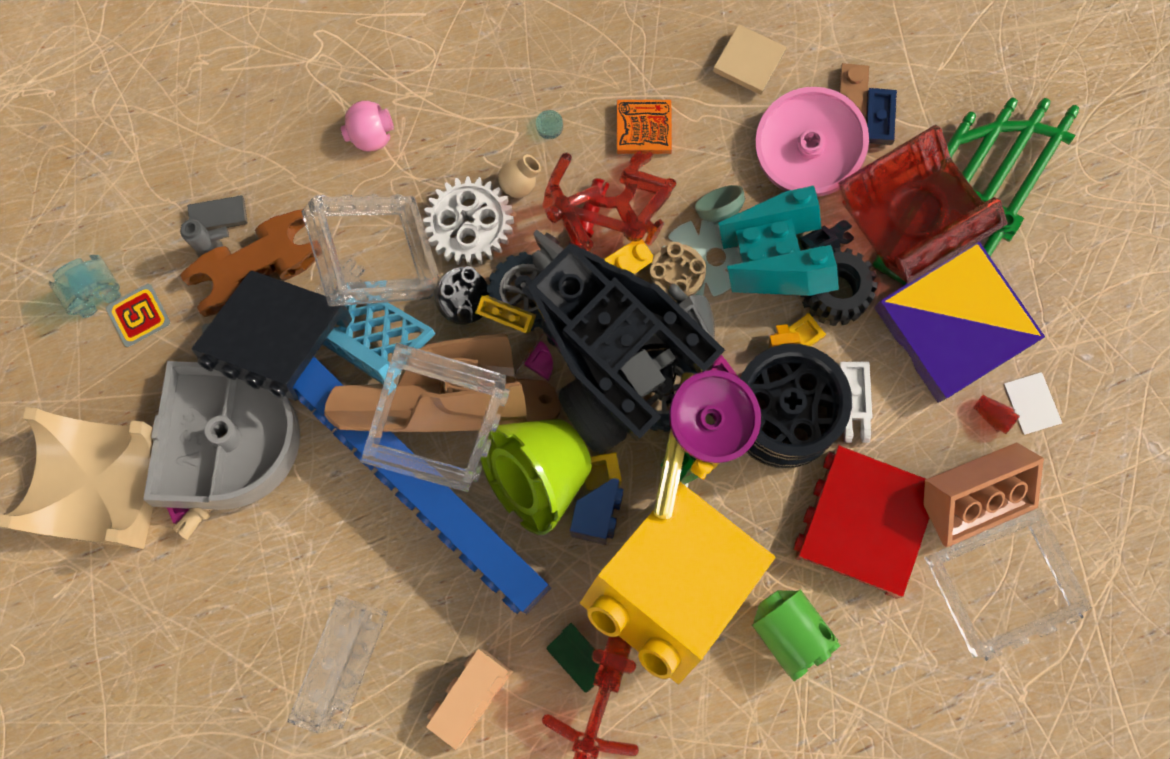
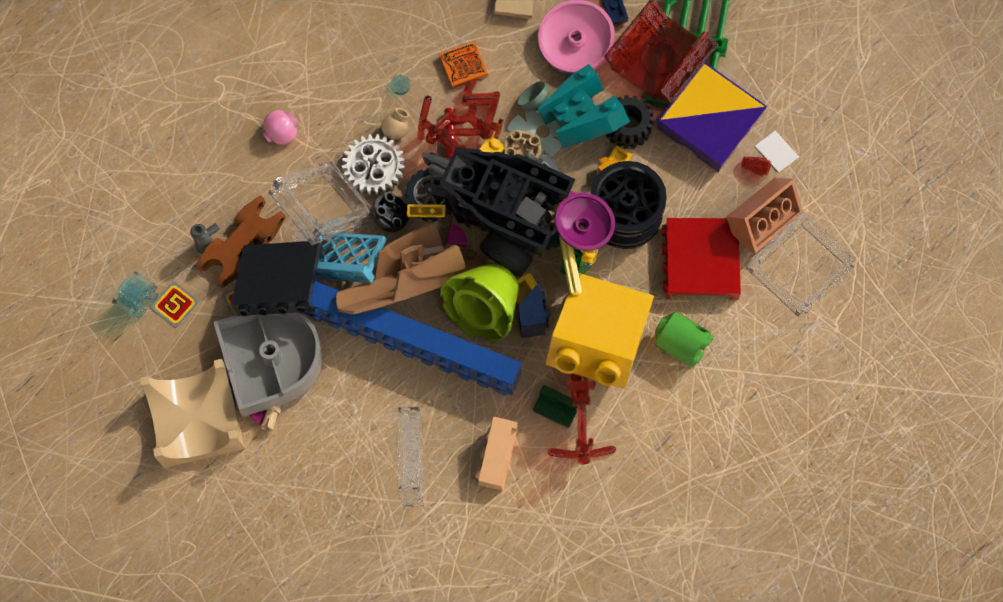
camera: 25 degrees left, 5 degrees down
dark grey tile [187,195,248,231] -> none
clear window [360,342,510,492] -> none
black plate [800,220,854,250] -> none
white hinge [838,362,872,443] -> none

